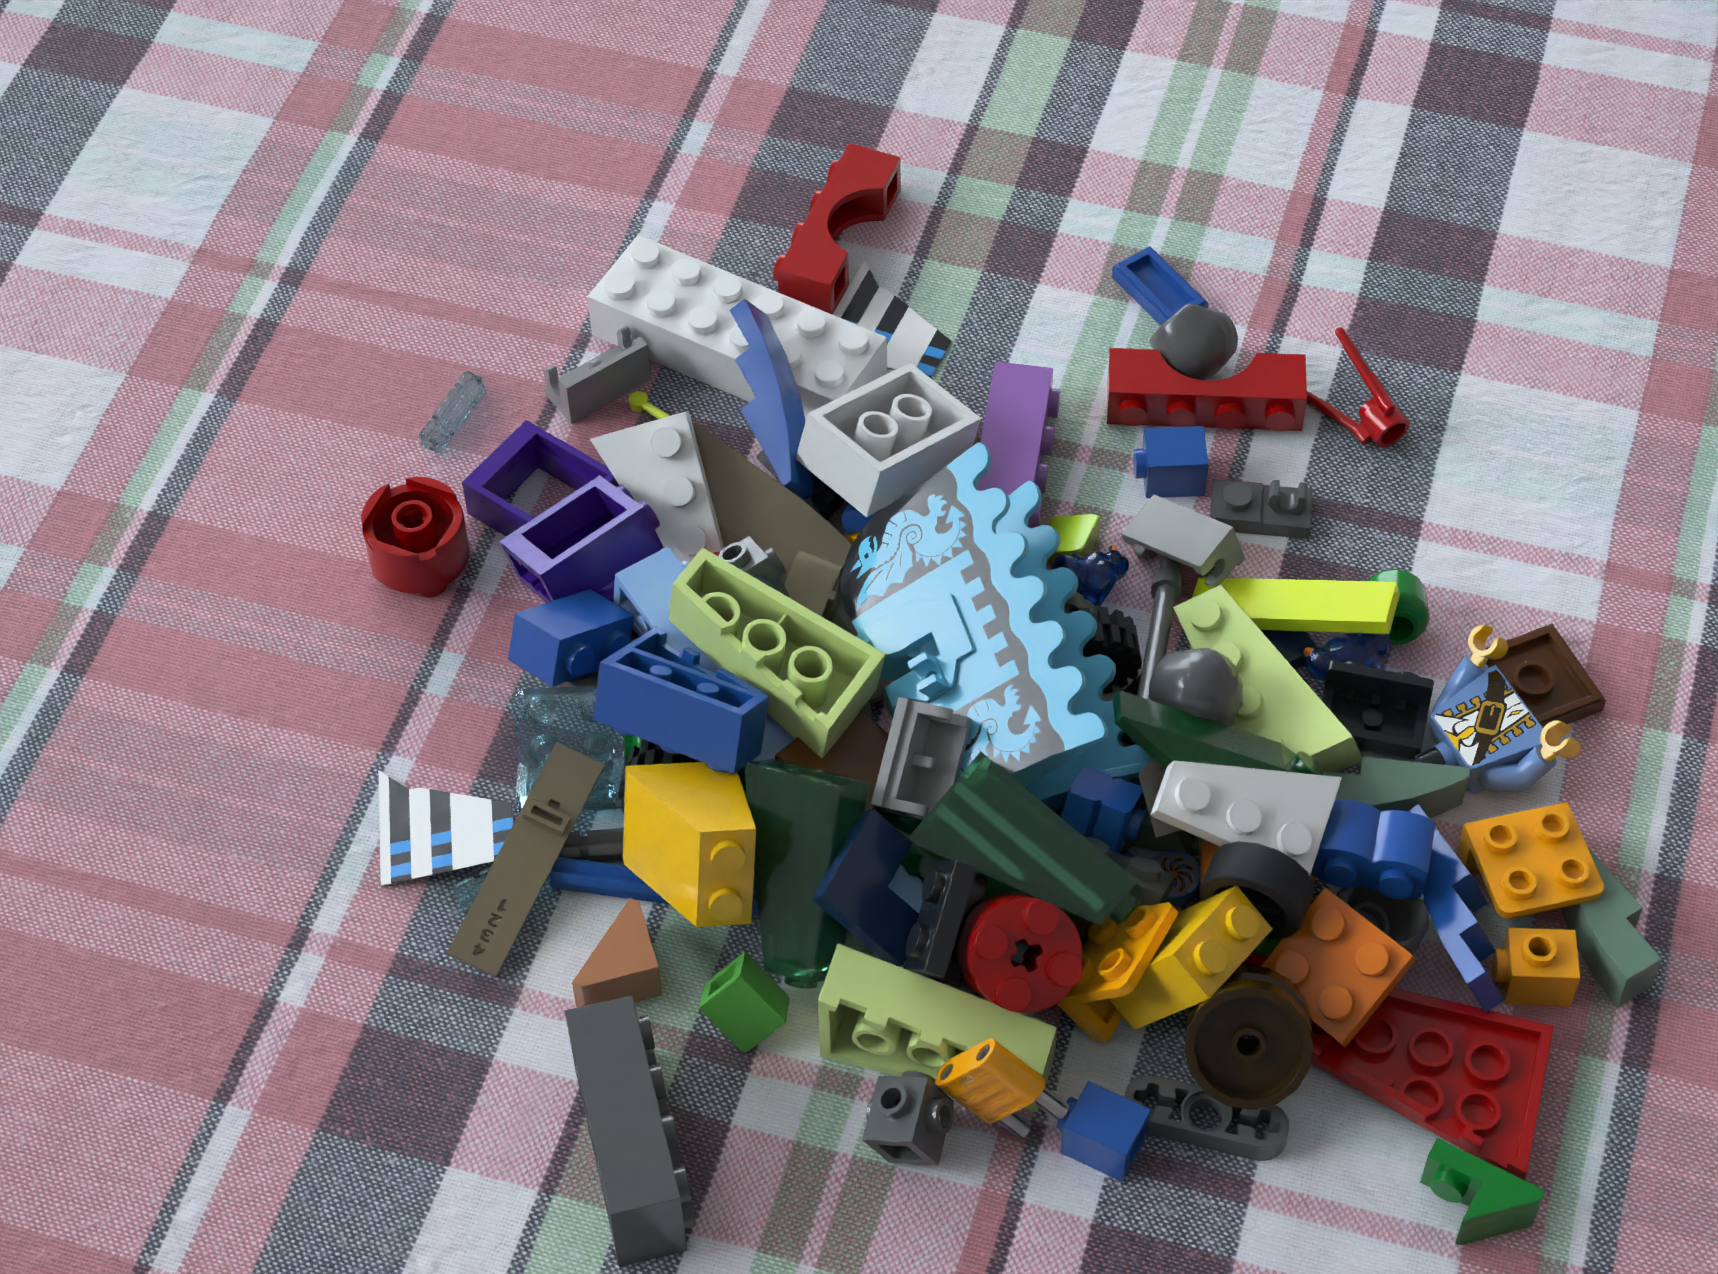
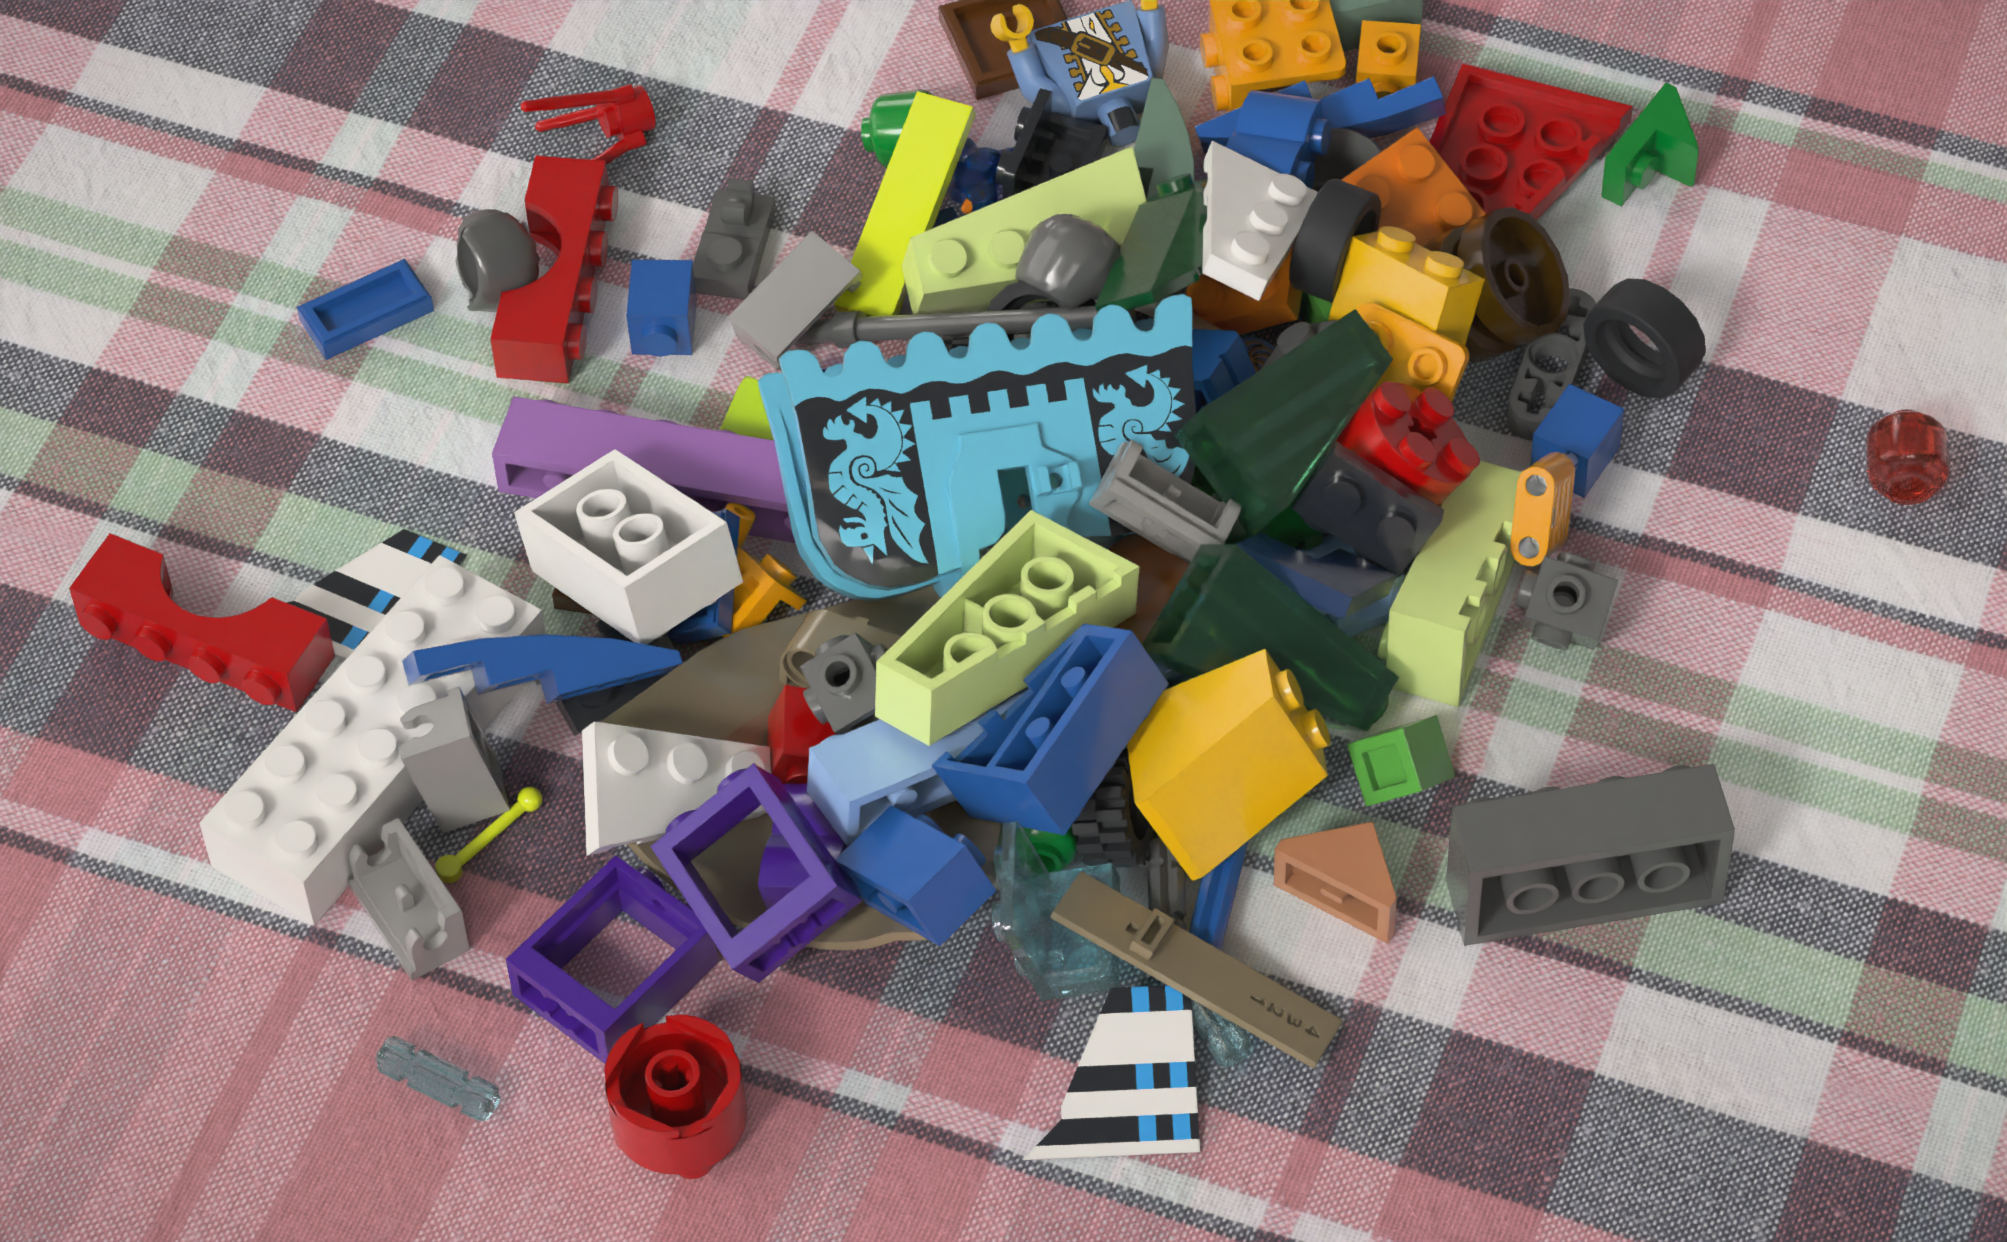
camera: 85 degrees left, 0 degrees up
none -> light grey hinge [399,687,510,833]
none -> black tyre [1583,278,1706,398]

